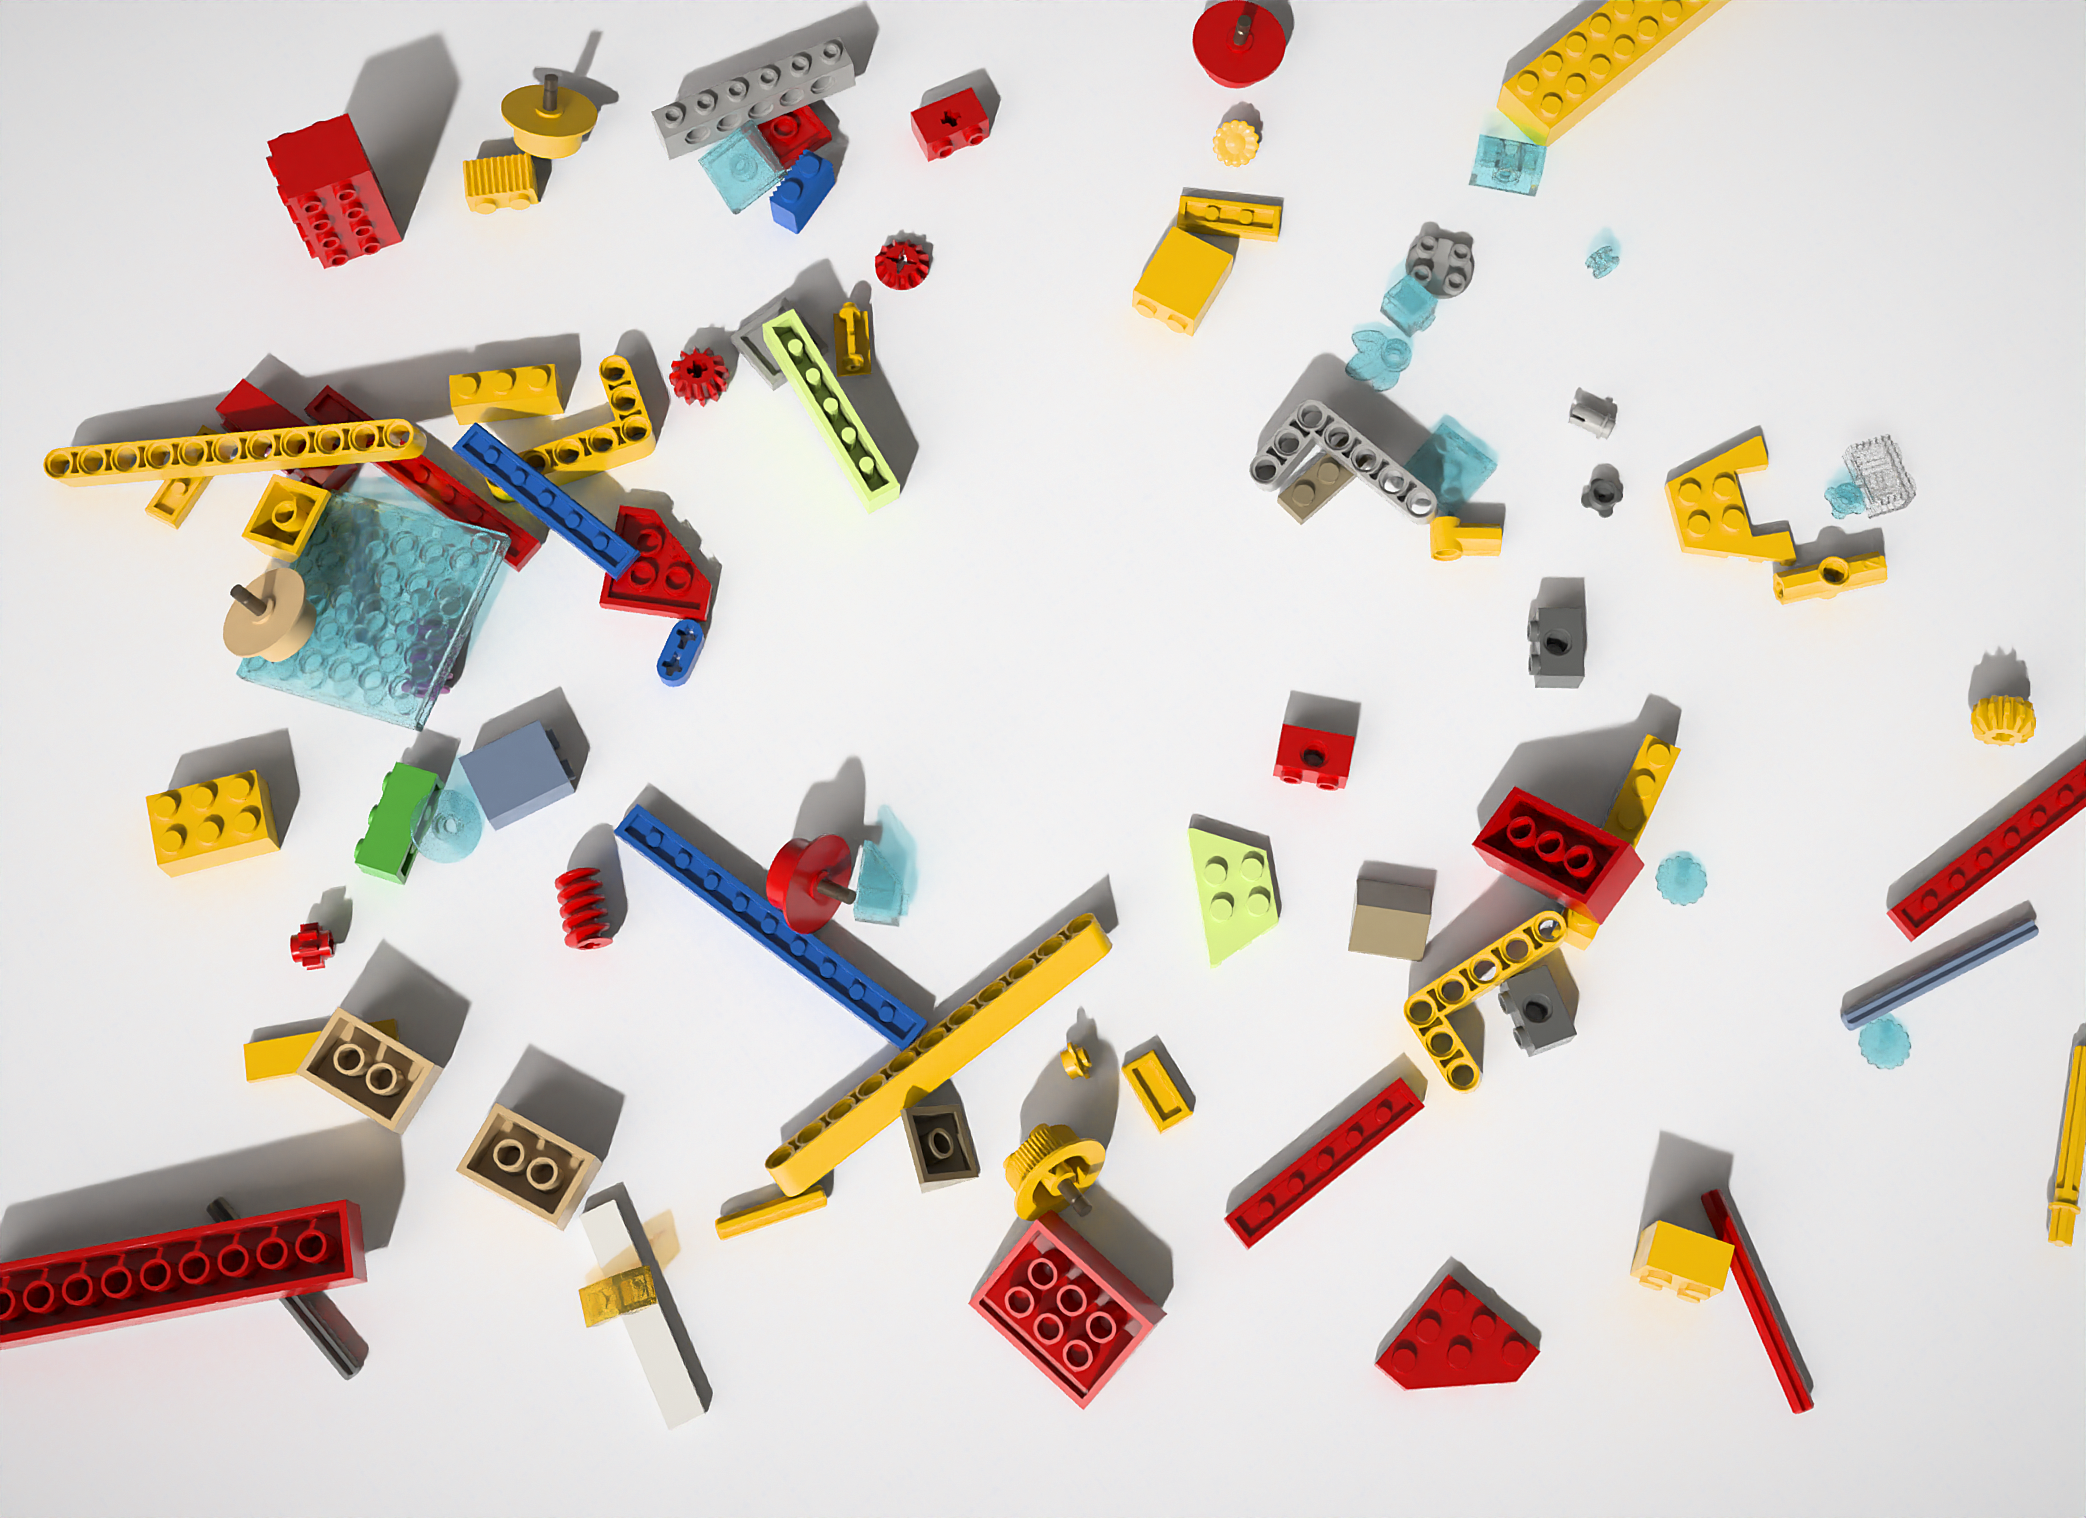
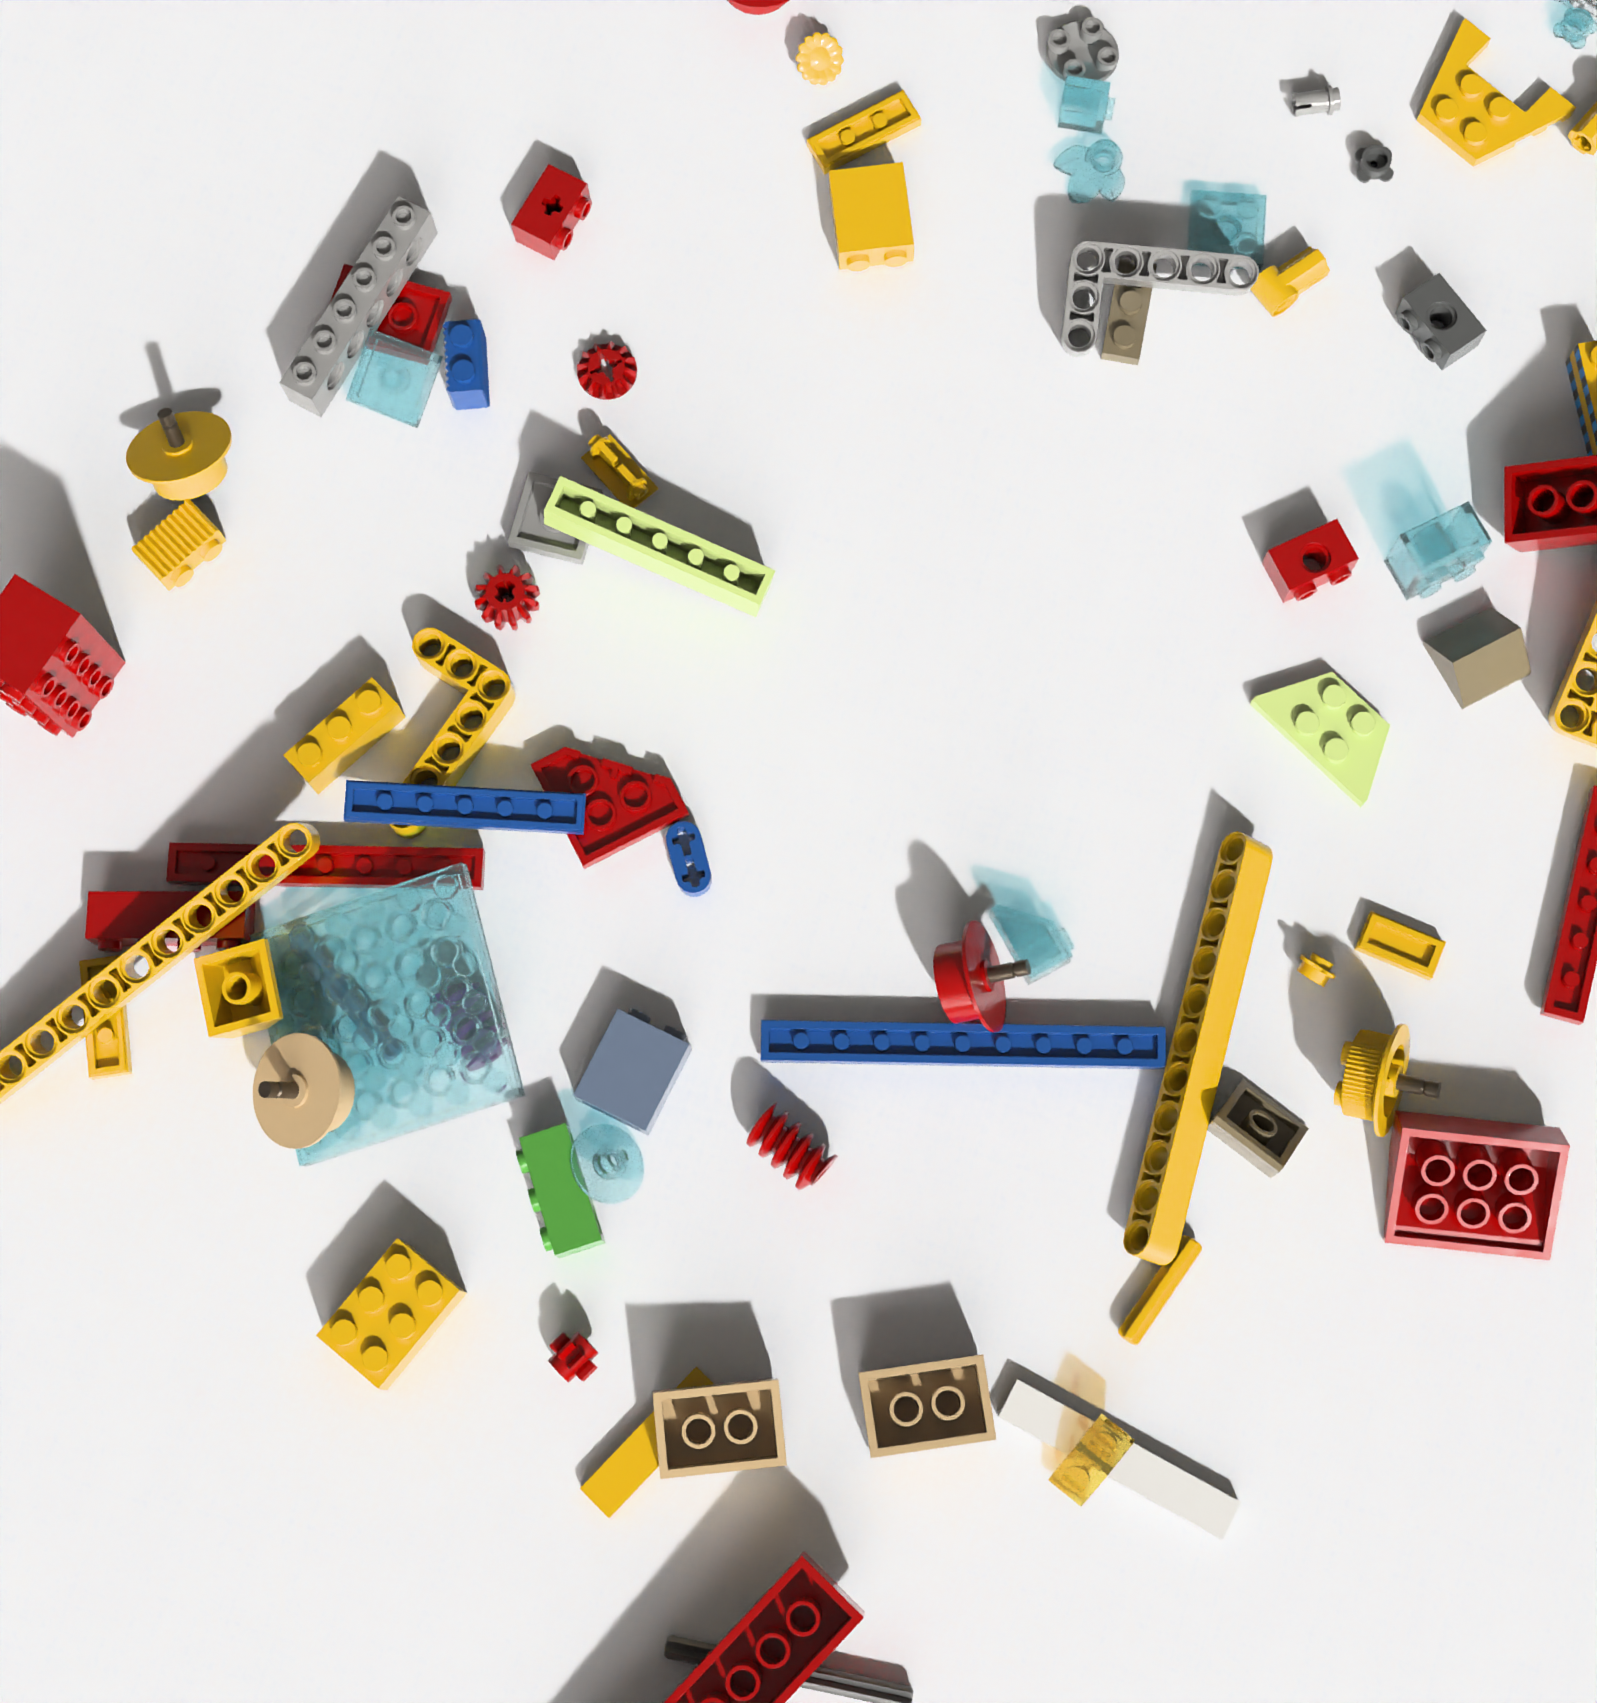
camera: 30 degrees left, 5 degrees up
none -> clear light blue brick [1384,501,1492,600]

